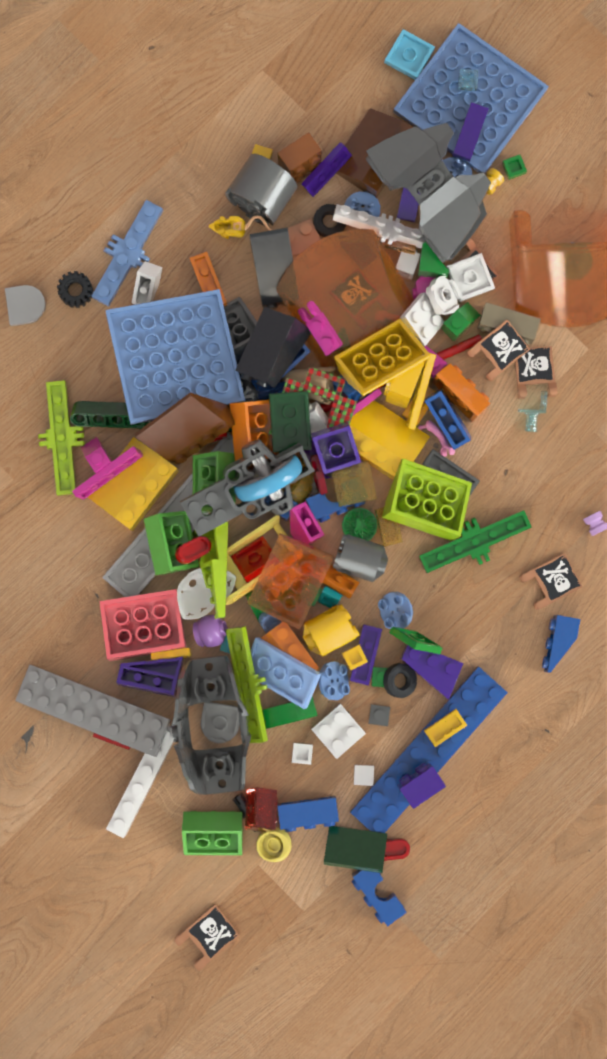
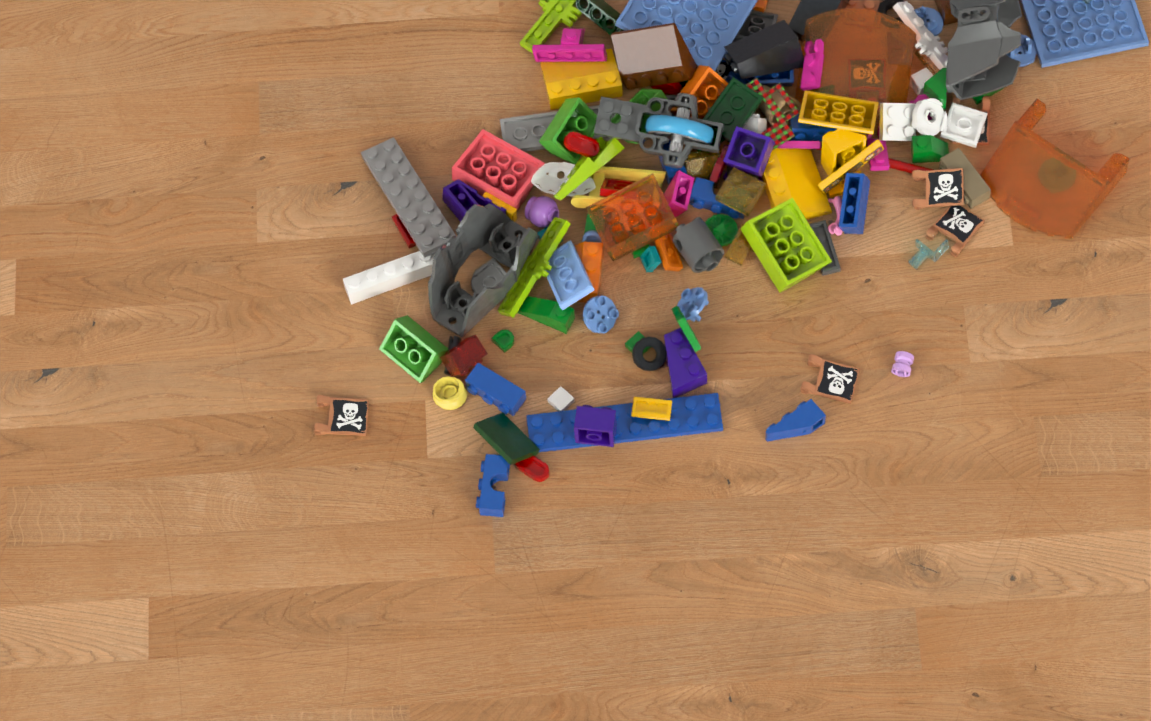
camera: 50 degrees right, 20 degrees down
white tile [292,743,313,765] -> none
yellow cylinder [302,604,359,657] -> none
white plate [311,704,366,759] -> none
yellow tile [342,645,368,670] -> none
dark purple plate [350,624,382,686] -> none
dark grey plate [368,704,390,726] -> none
green hinge [419,510,532,574] -> none
orange slope [432,363,491,422] -> none
dark purple tile [452,102,489,162] -> none
yellow wheel [486,168,504,195] -> none
green plate [502,154,527,180] -> none
none -> green tile [491,330,514,353]

